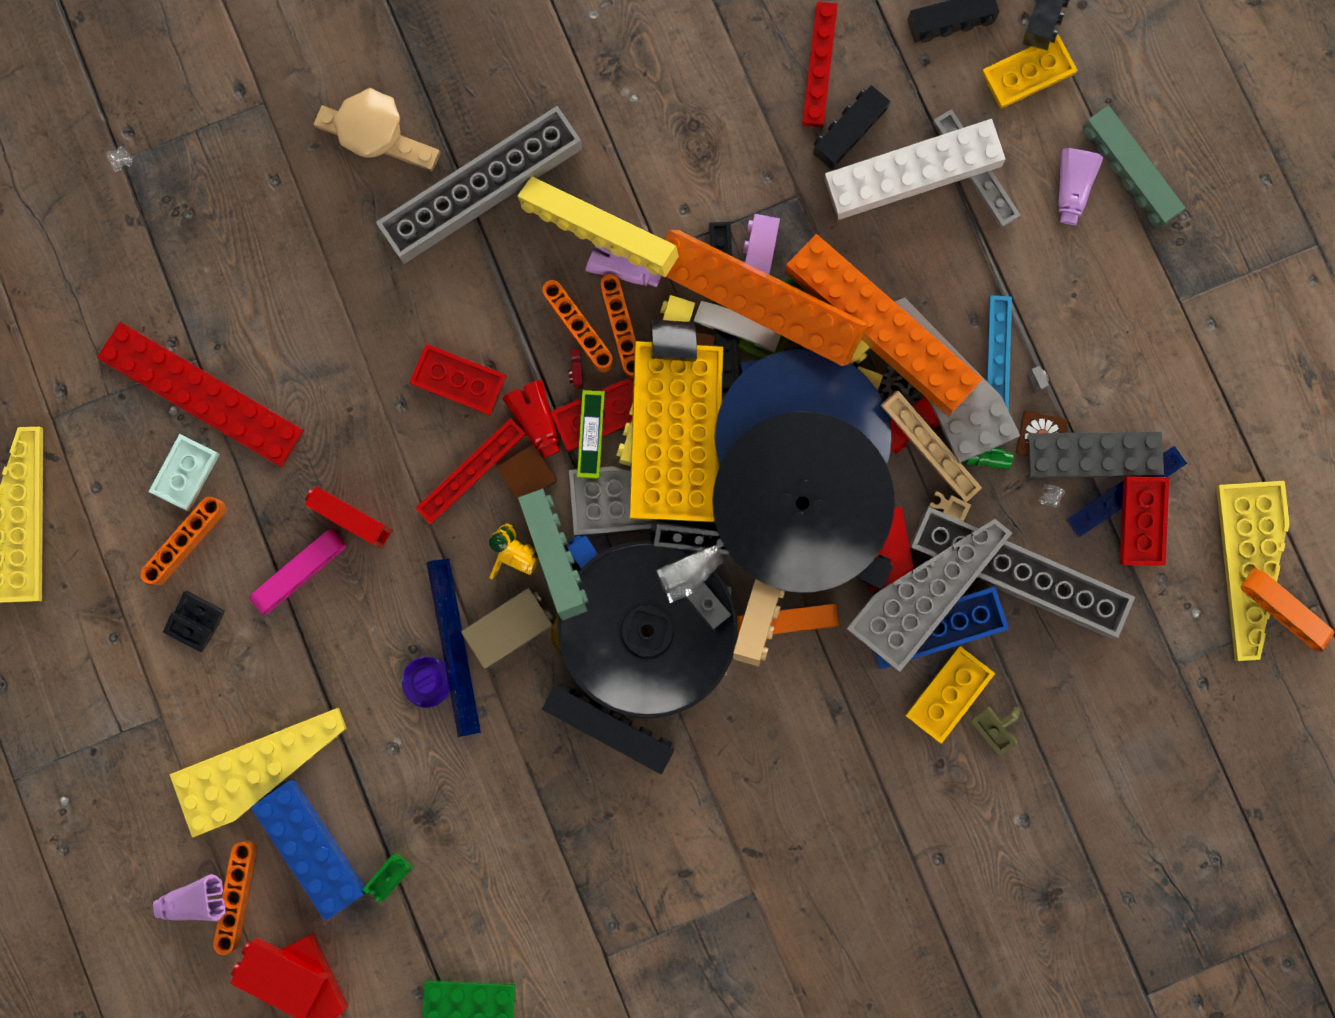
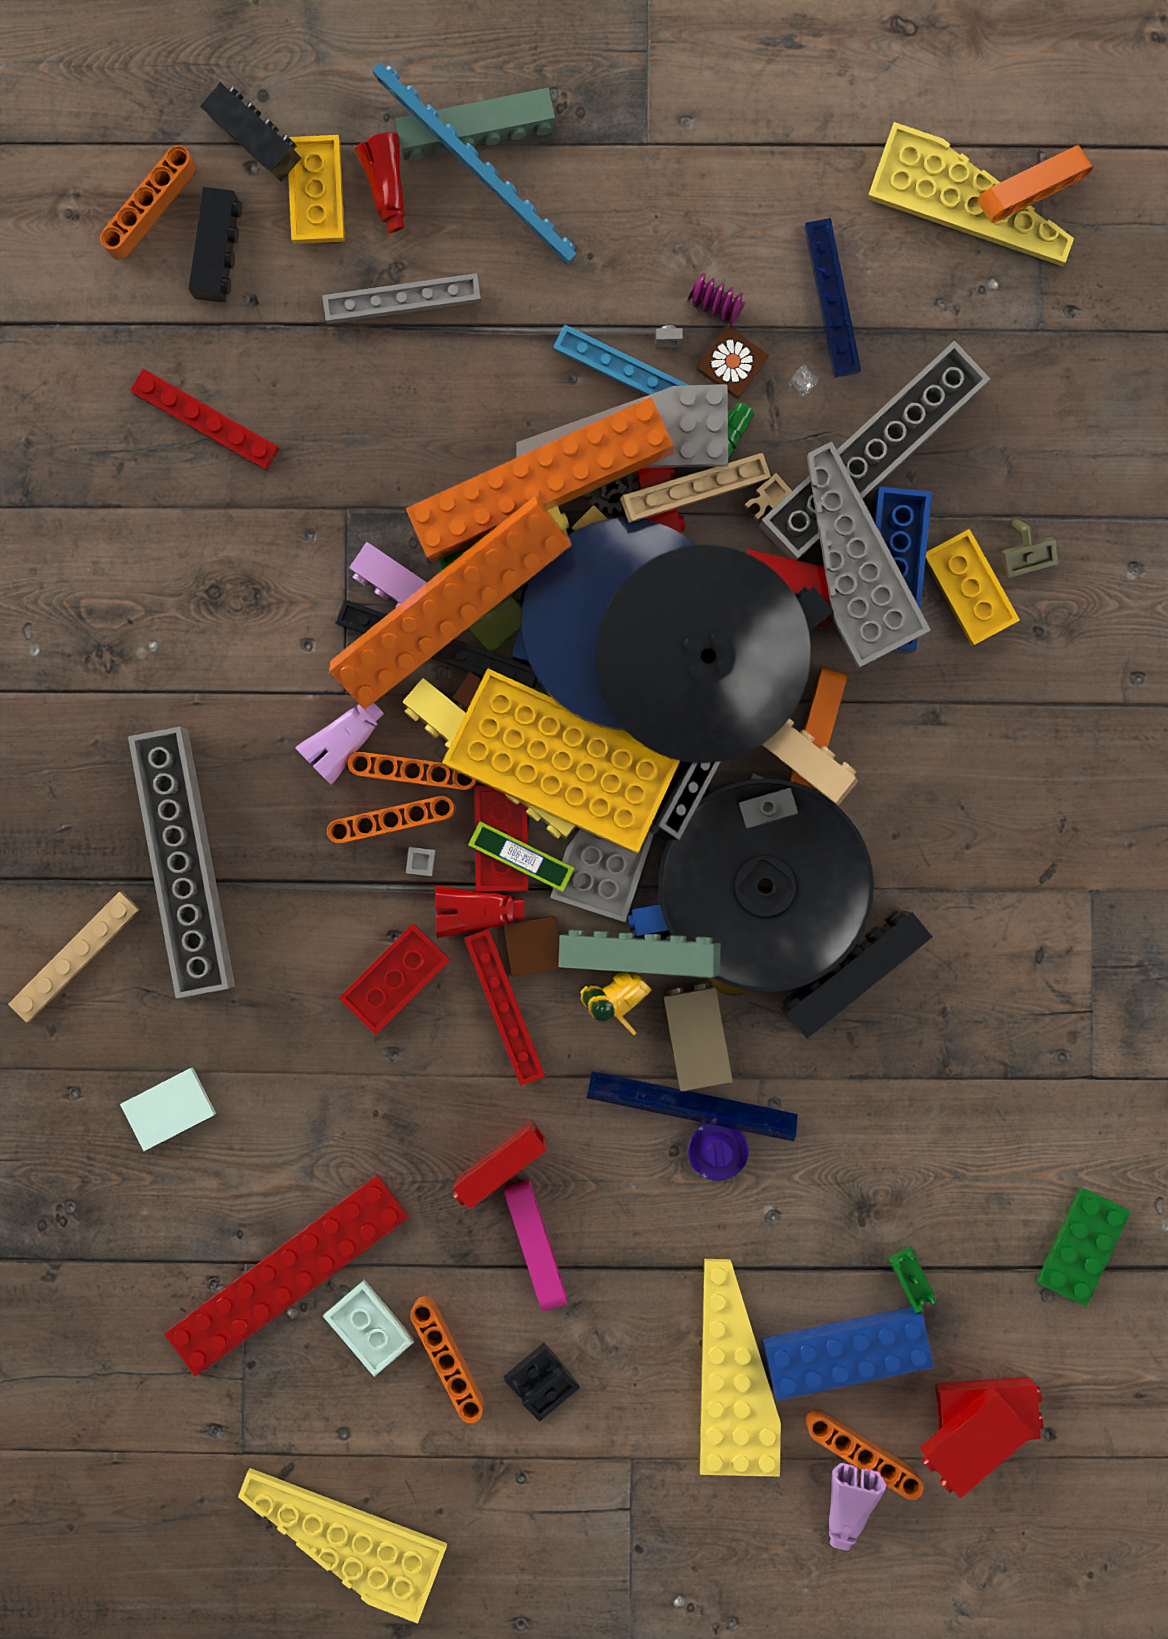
camera: 70 degrees left, 5 degrees up
tan piece [333,88,400,158] -> none
light yellow brick [517,176,679,277] -> none
dark red plate [568,349,584,389] -> none
black slope [650,319,697,362] -> none
clear slope [657,545,723,603] -> none
white slope [693,301,781,353] -> none
black brick [813,85,891,170] -> none
white brick [825,119,1005,220] -> none
dark grey plate [1027,432,1164,478] -> none
lavender piece [1058,148,1103,225] -> none
red plate [1120,476,1170,566] -> none
none -> light aqua tile [120,1067,216,1151]
none -> red piece [354,132,406,233]
none -> dark azure plate [372,62,576,266]
none -> light grey plate [406,847,436,876]
none -> magenta piece [687,273,746,326]

